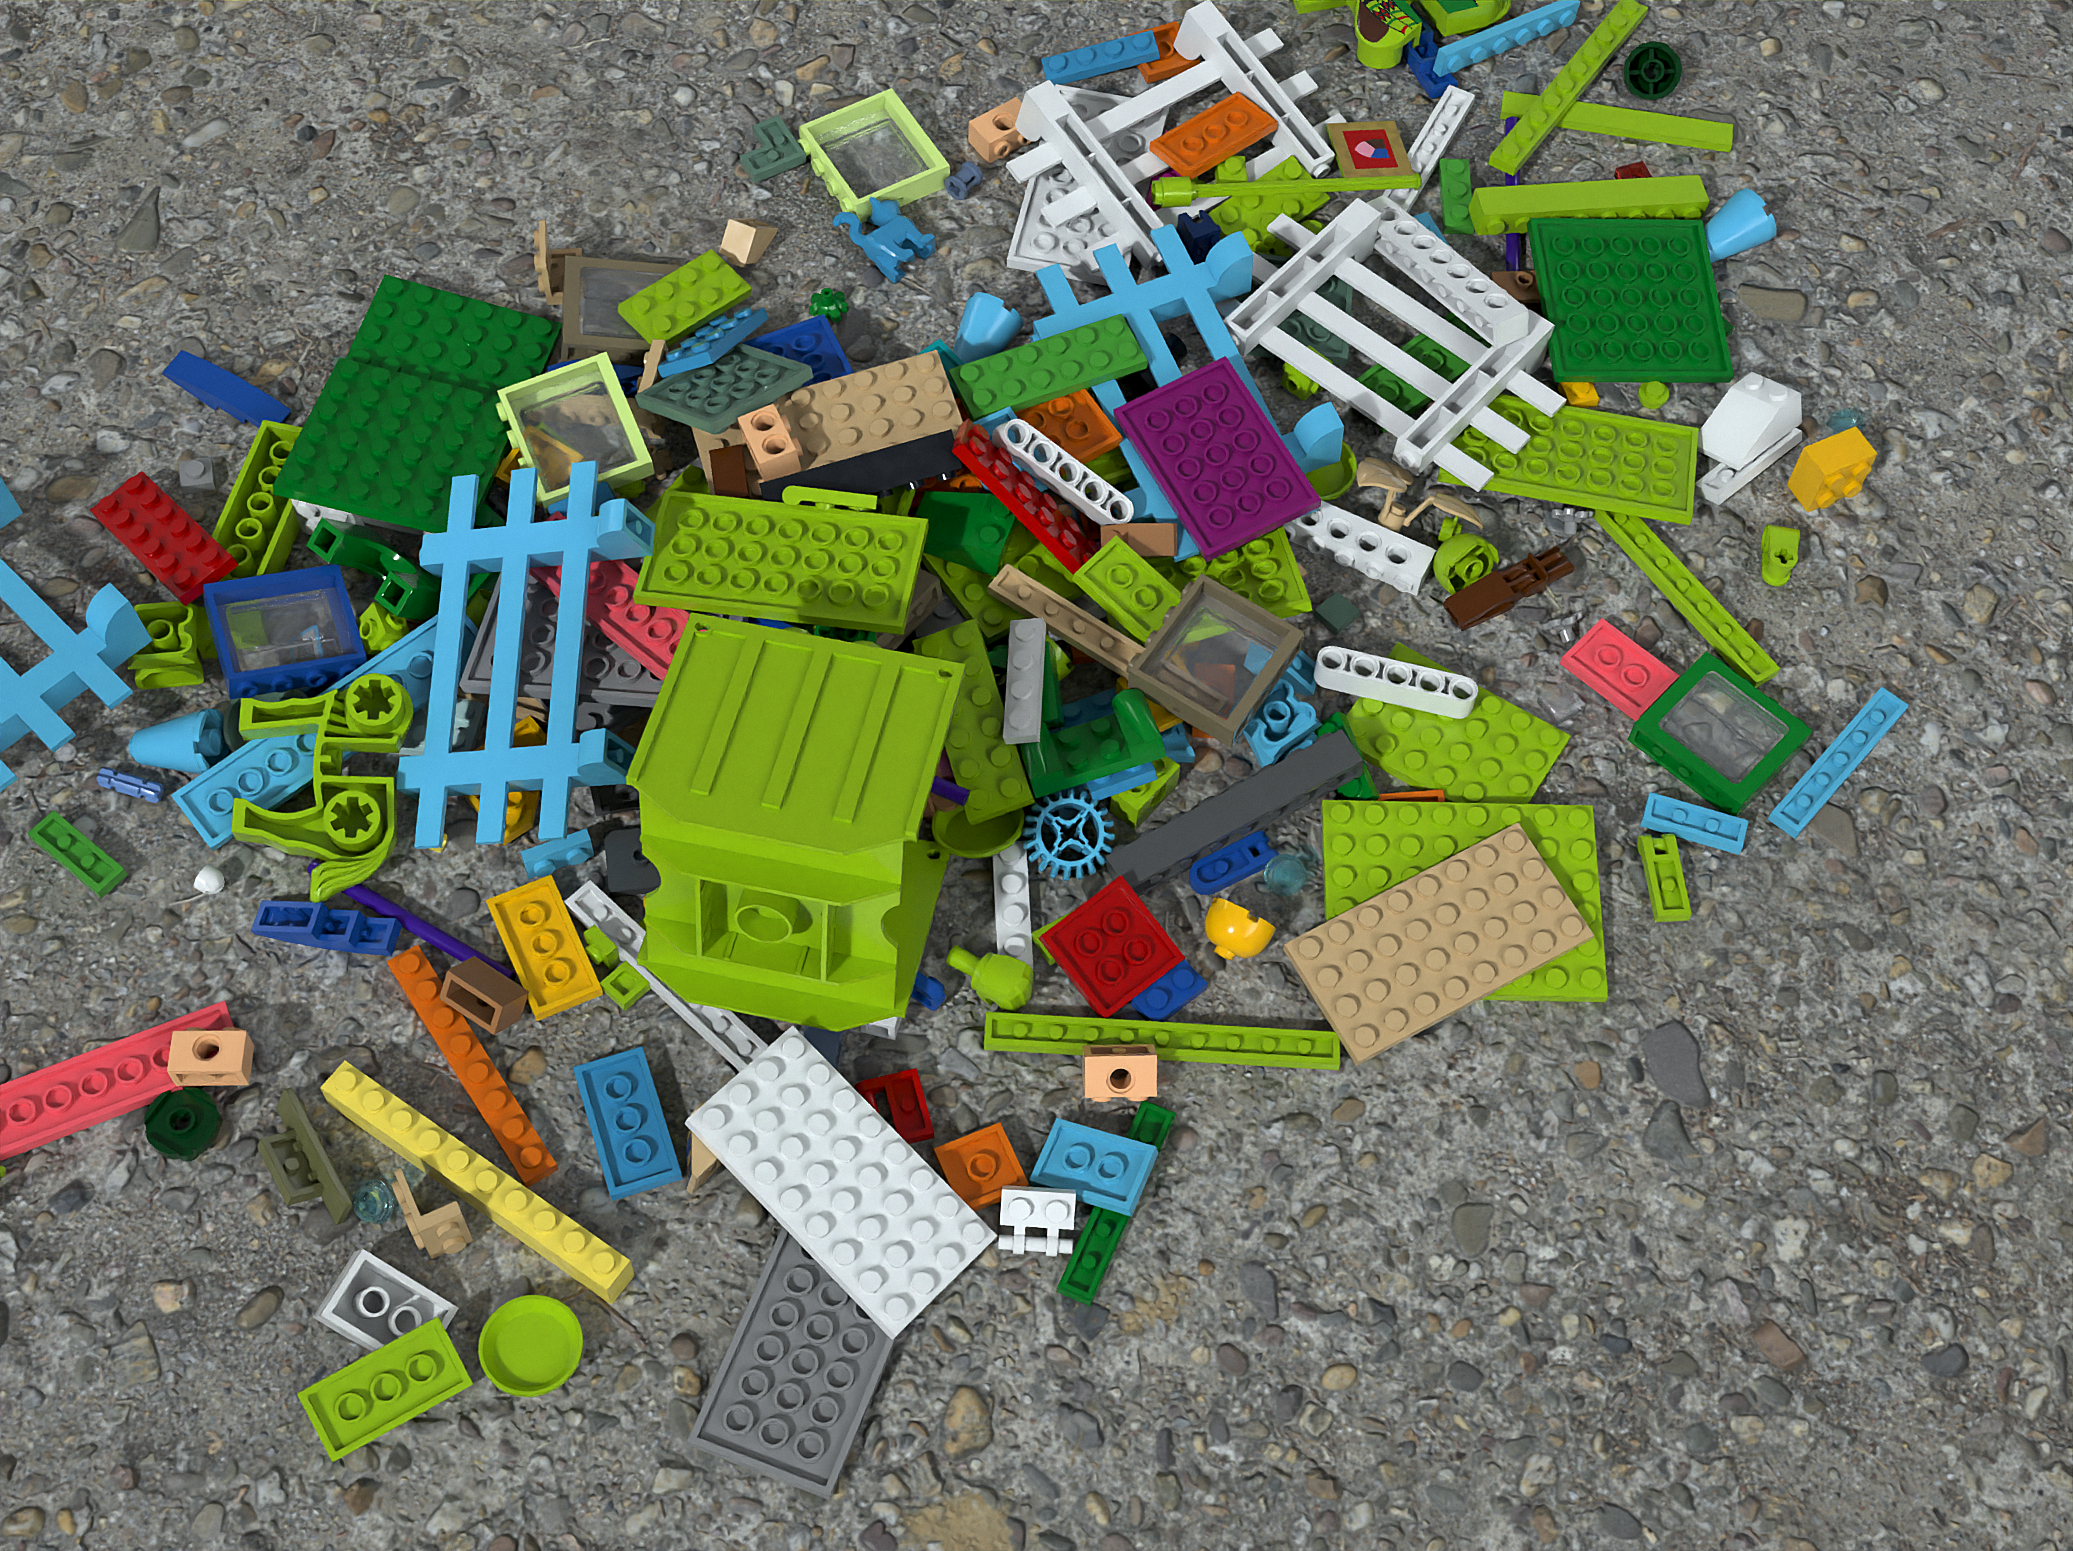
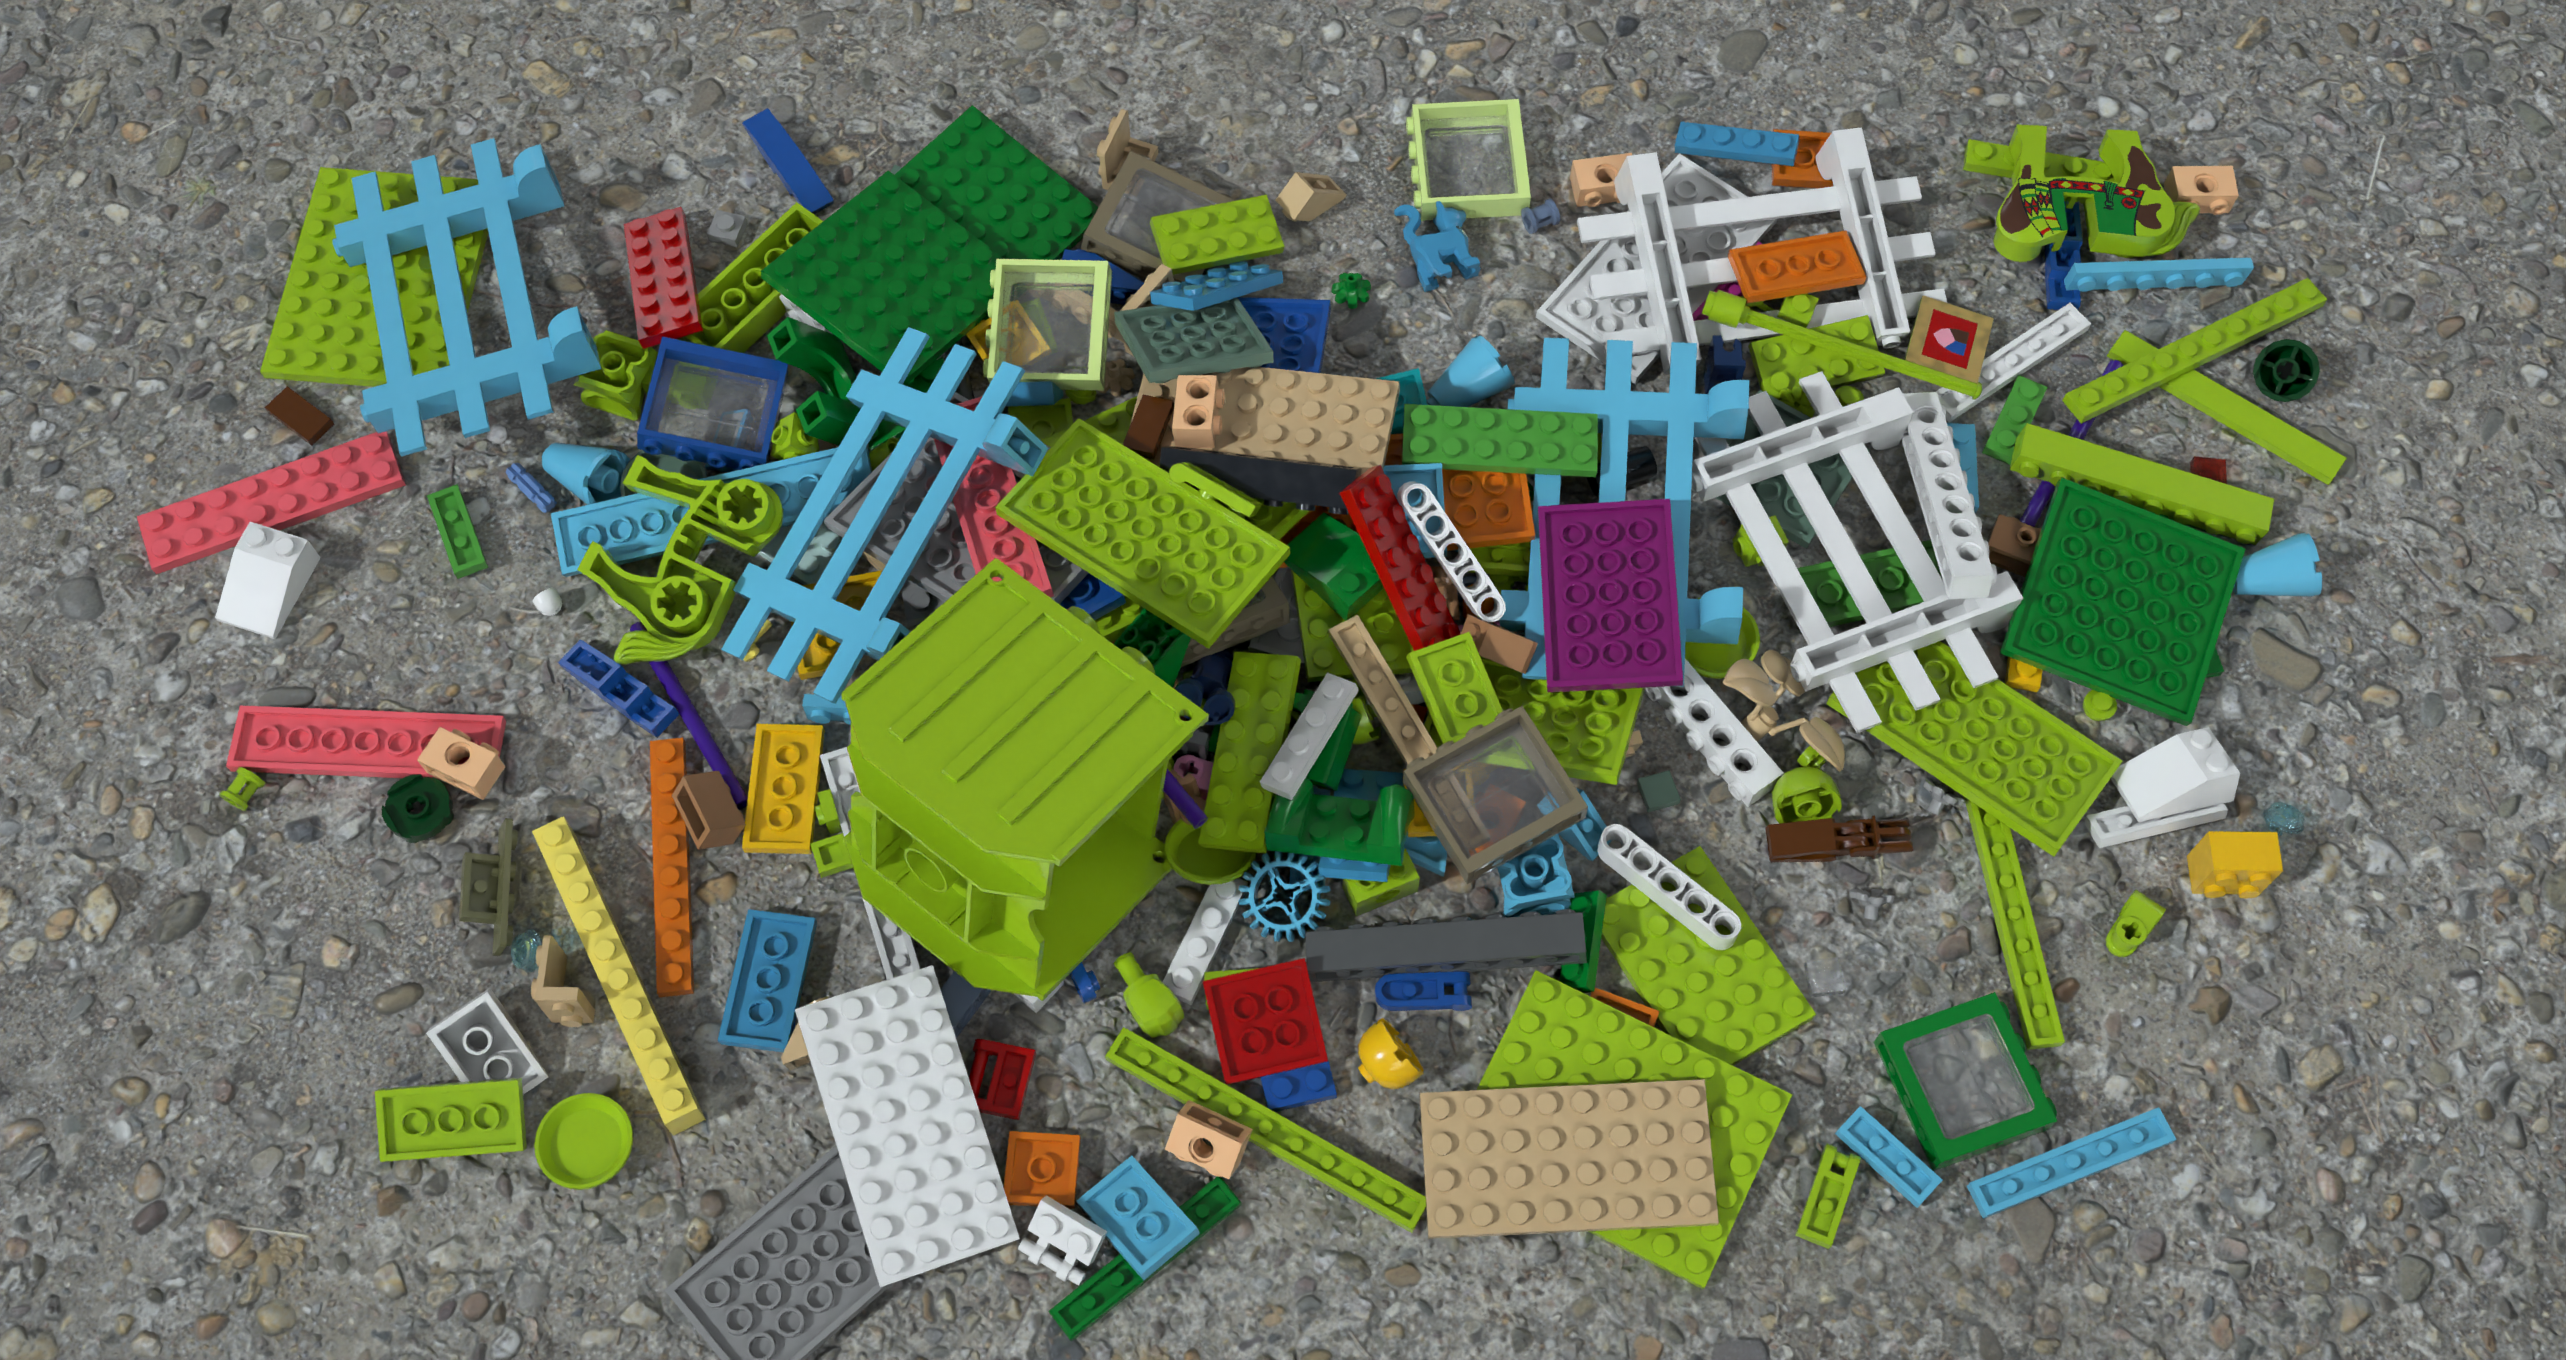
camera: 30 degrees right, 5 degrees up
sand green plate [740,115,806,183] -> none
clear light blue hat [1264,854,1306,896] -> none
coral plate [1560,618,1680,721] -> none

